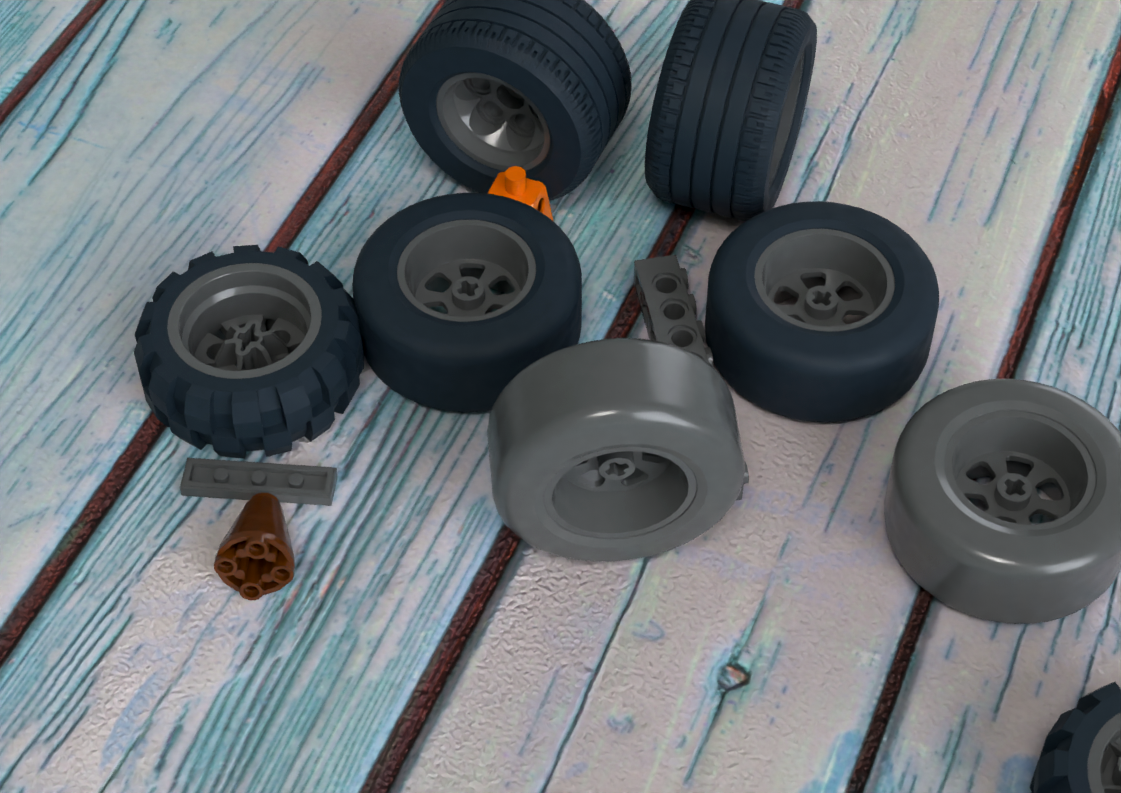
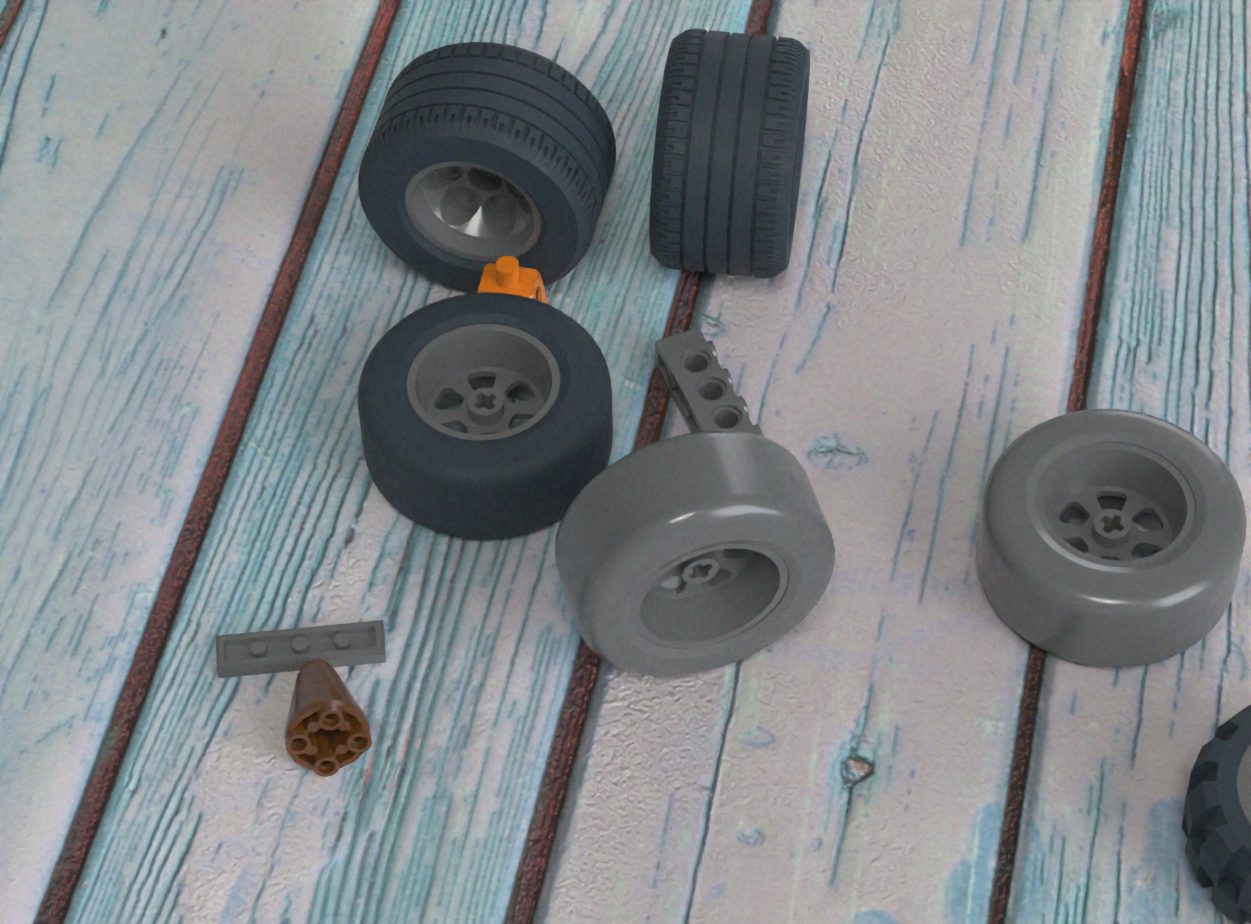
camera: 10 degrees left, 0 degrees up
black wheel [134,245,364,459] -> none
black wheel [705,201,939,423] -> none

